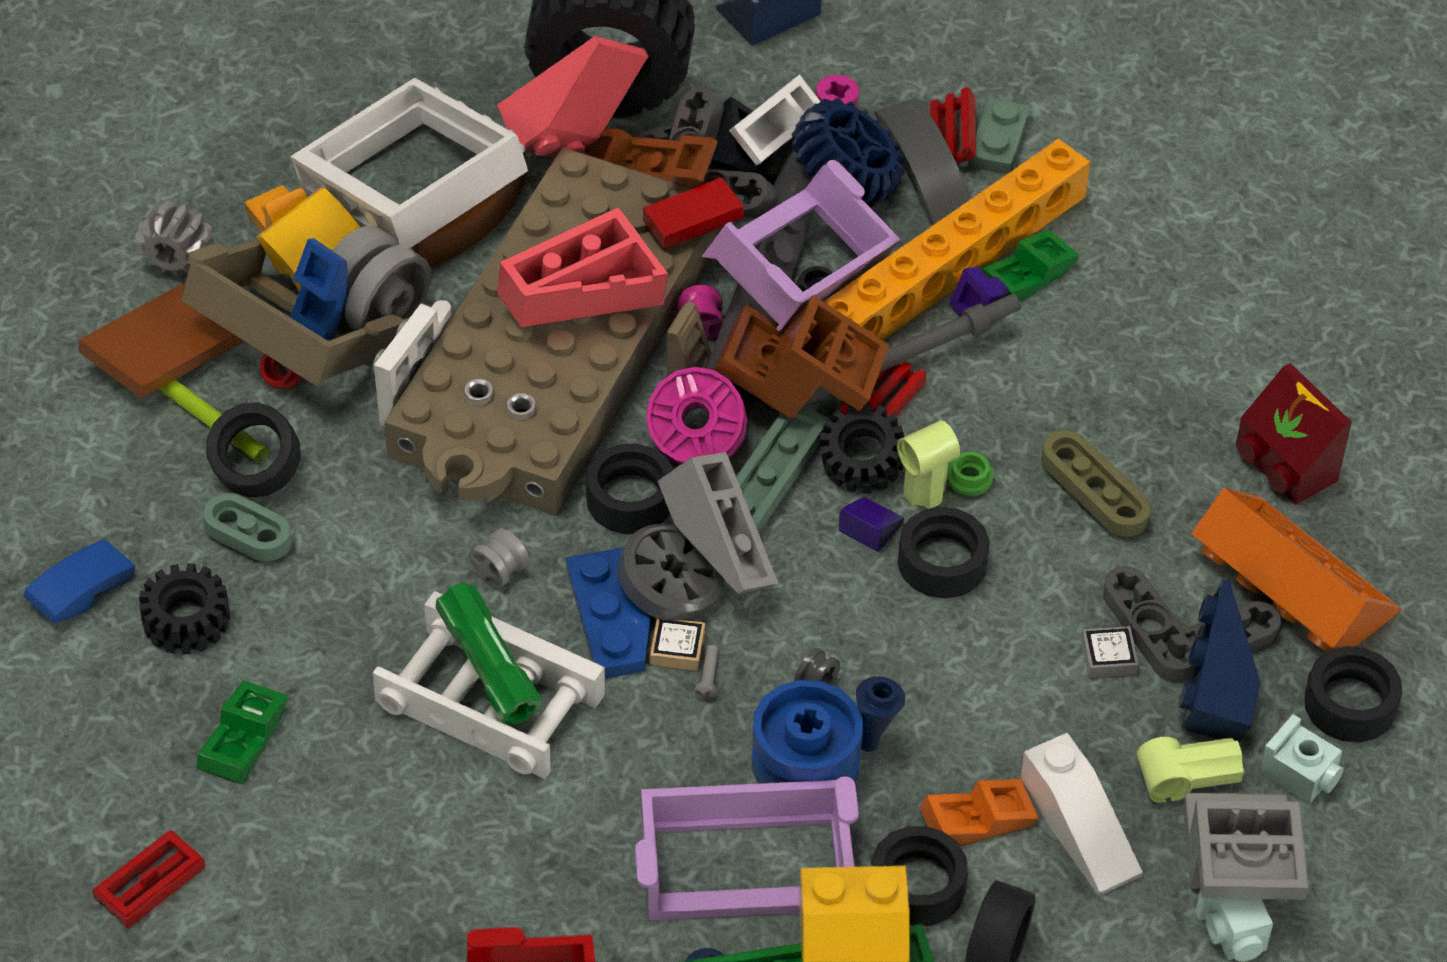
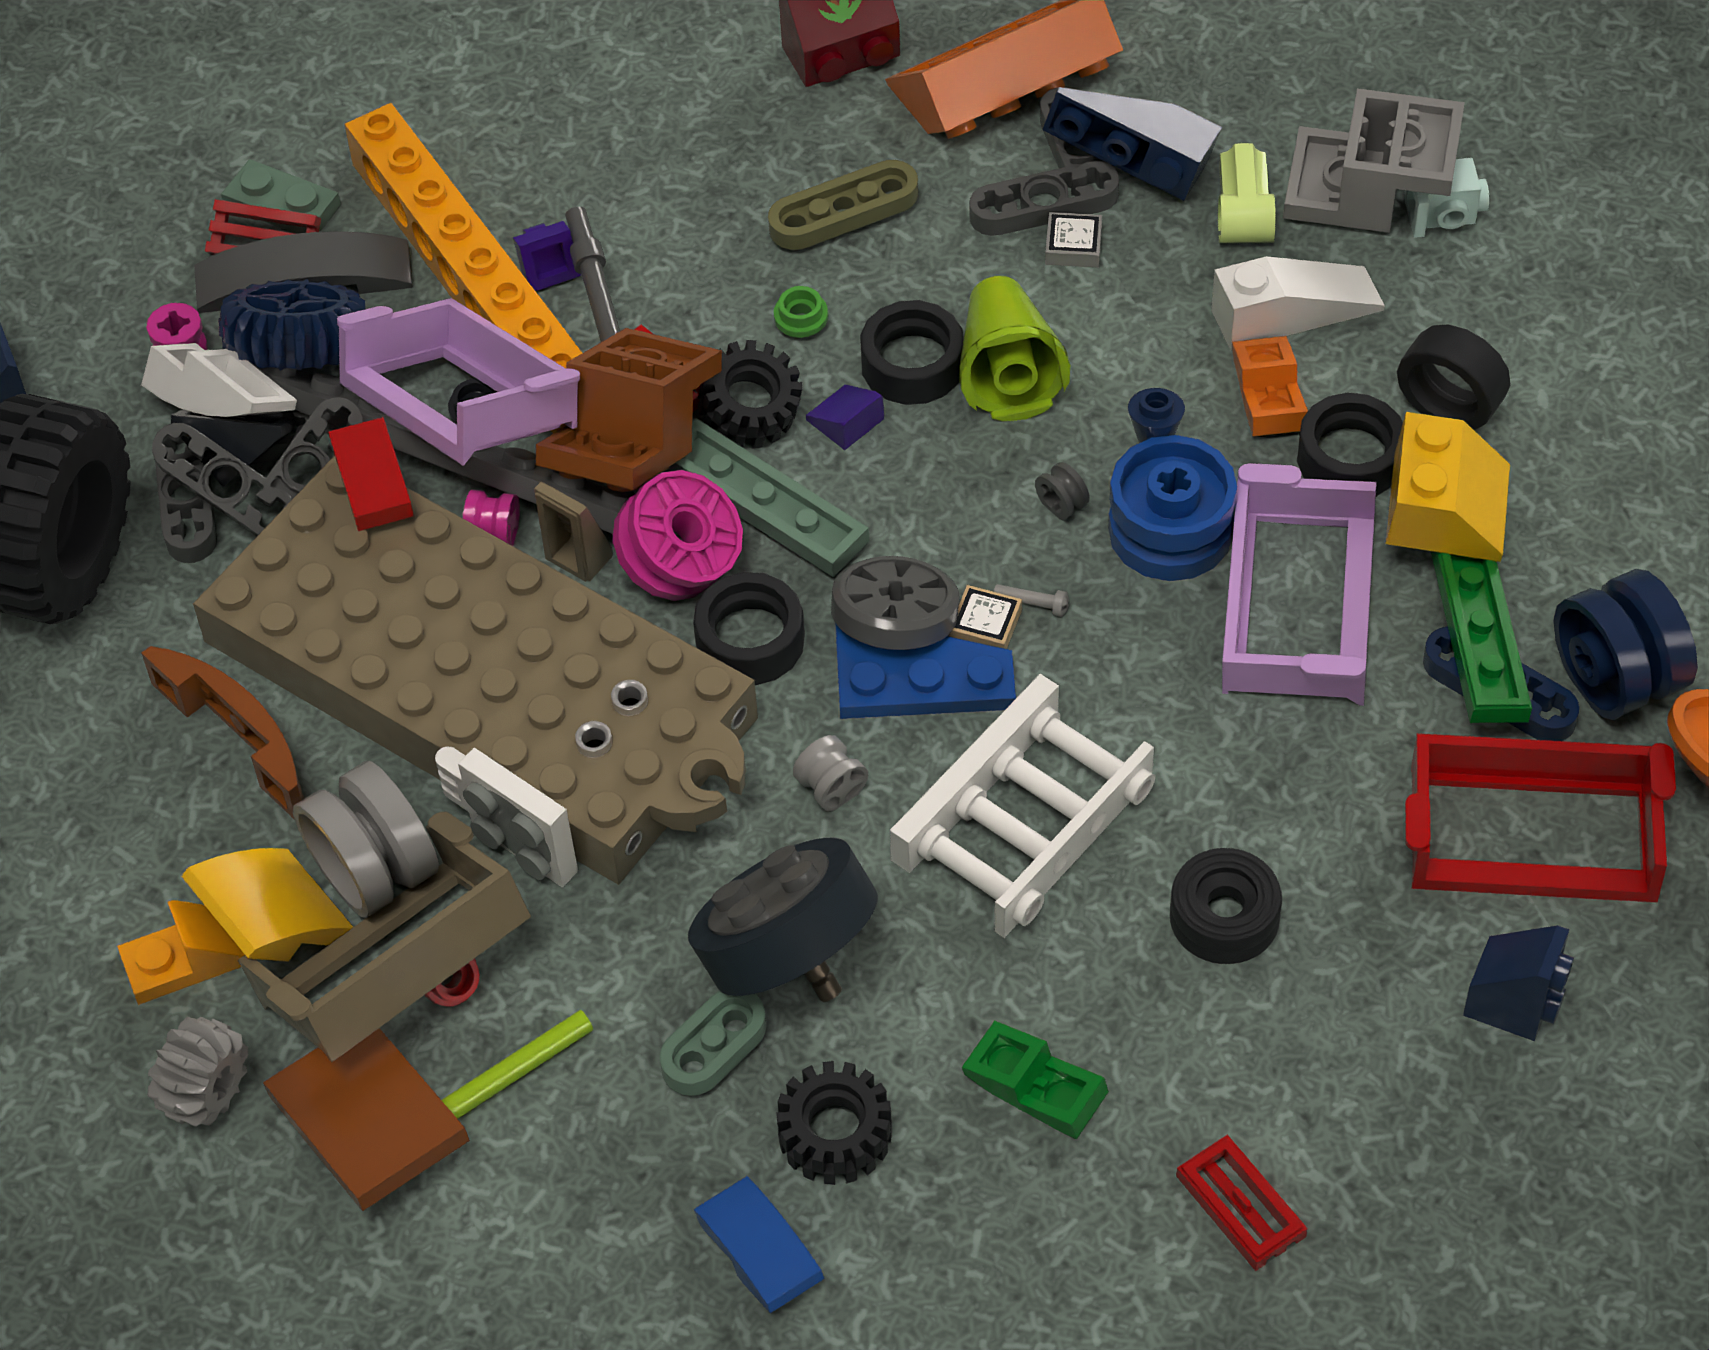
camera: 75 degrees left, 5 degrees up
black tyre [206,402,301,497] -> none
white window [290,78,528,248] -> none
blue slope [290,238,348,340] -> none
green axle [435,582,542,726] -> none
coral slope [497,36,648,159] -> none
coral wedge [497,207,668,327] -> none
dark orange slope [584,128,718,187] -> none
light grey slope [658,452,778,594] -> none
yellowish green piece [897,420,960,509] -> none
green slope [982,229,1079,301] -> none
light aqua brick [1260,714,1343,804] -> none
black tyre [1305,646,1402,743] -> none
none -> black wheel [688,837,878,1002]
none -> lime cone [959,276,1071,421]
none -> black tyre [1170,848,1282,964]

